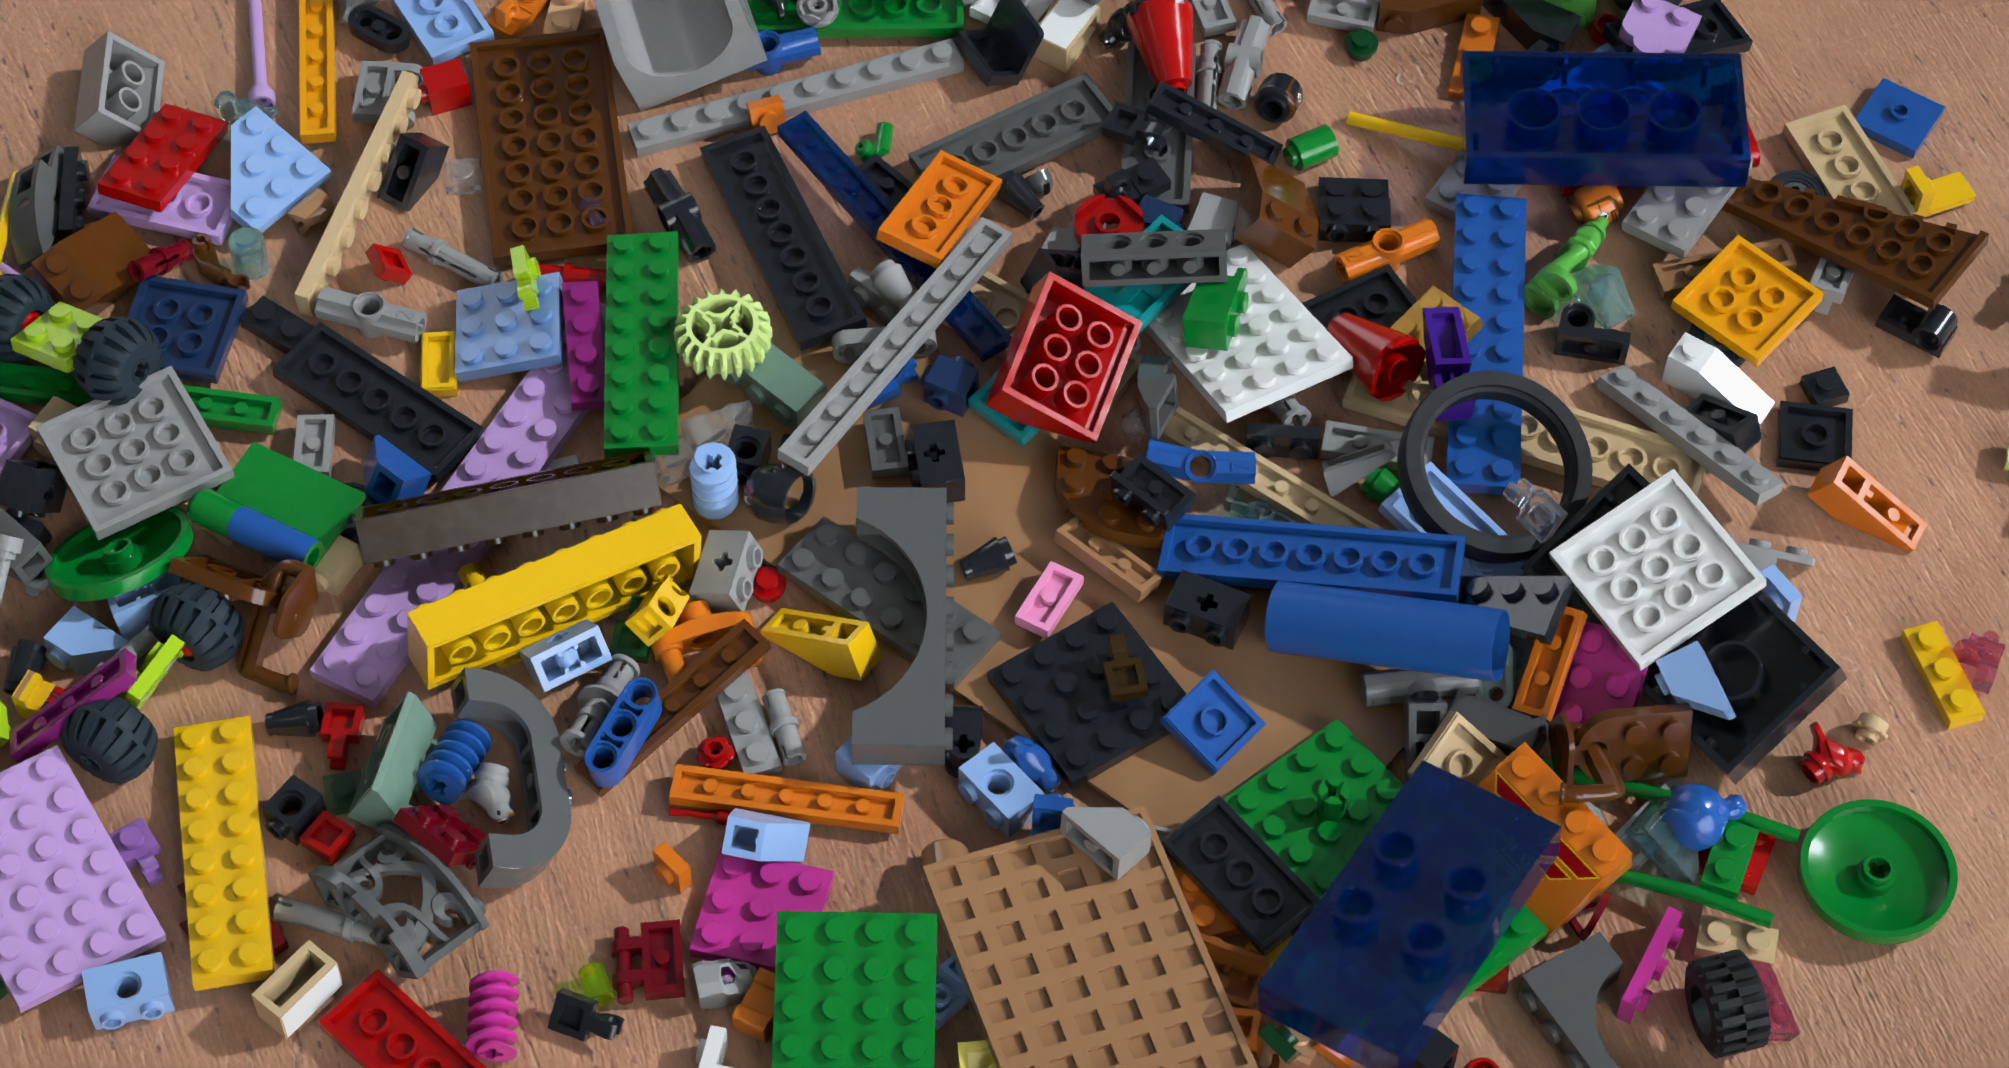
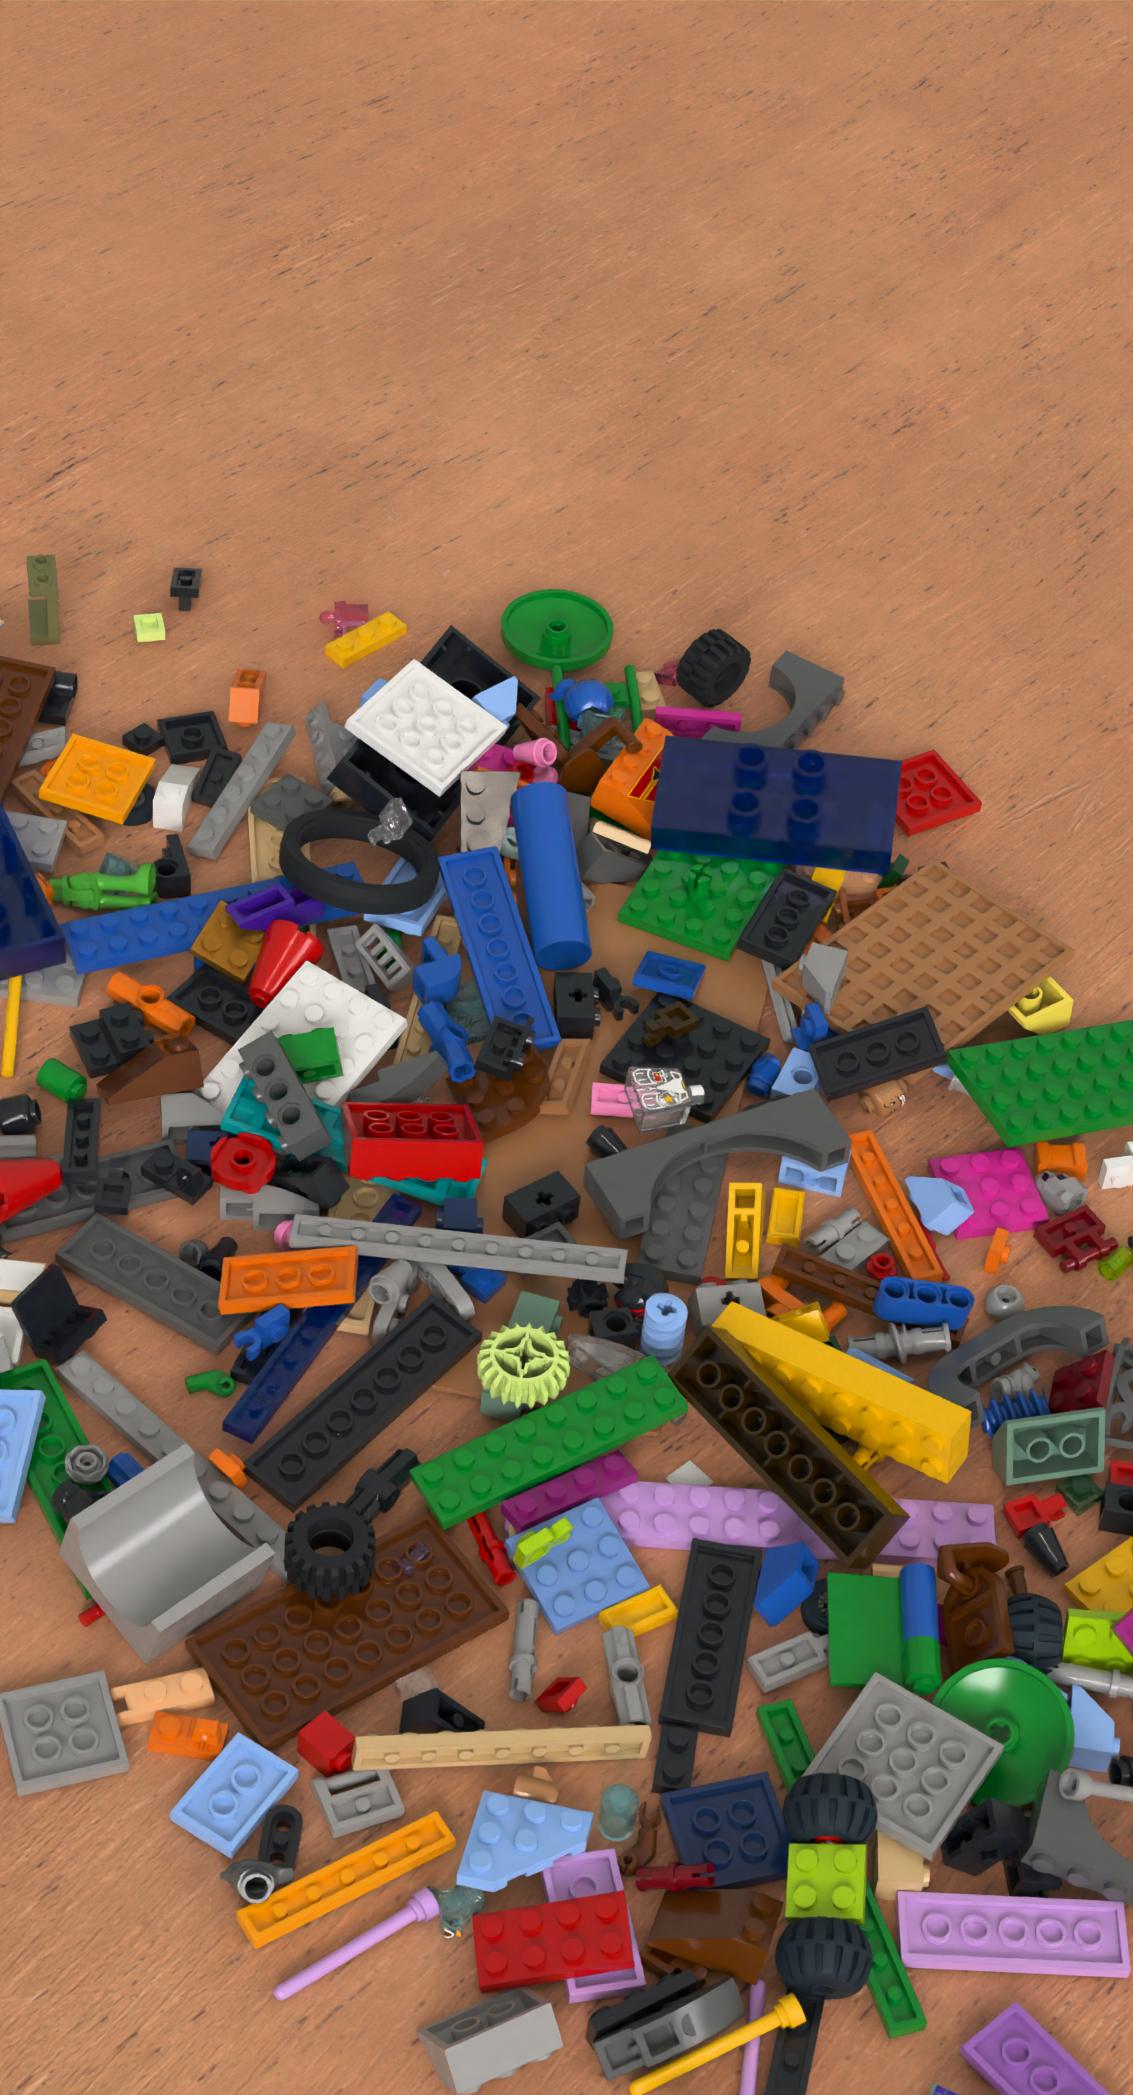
camera: 120 degrees left, 10 degrees down
none -> blue plate [233,1303,290,1361]
none -> dark grey plate [250,773,335,832]
none -> bright pink plate [274,1220,297,1252]
none -> black tyre [284,1502,376,1601]
none -> blue brick [412,936,462,1005]
none -> red plate [506,761,534,784]
none -> bright pink cone [513,738,557,768]
none -> bright pink plate [530,766,559,784]
none -> black plate [593,967,640,1021]
none -> clear torso [624,1067,704,1134]
none -> yellow tile [766,1187,805,1248]
none -> black tile [807,1006,948,1102]
none -> light grey plate [984,1284,1025,1321]

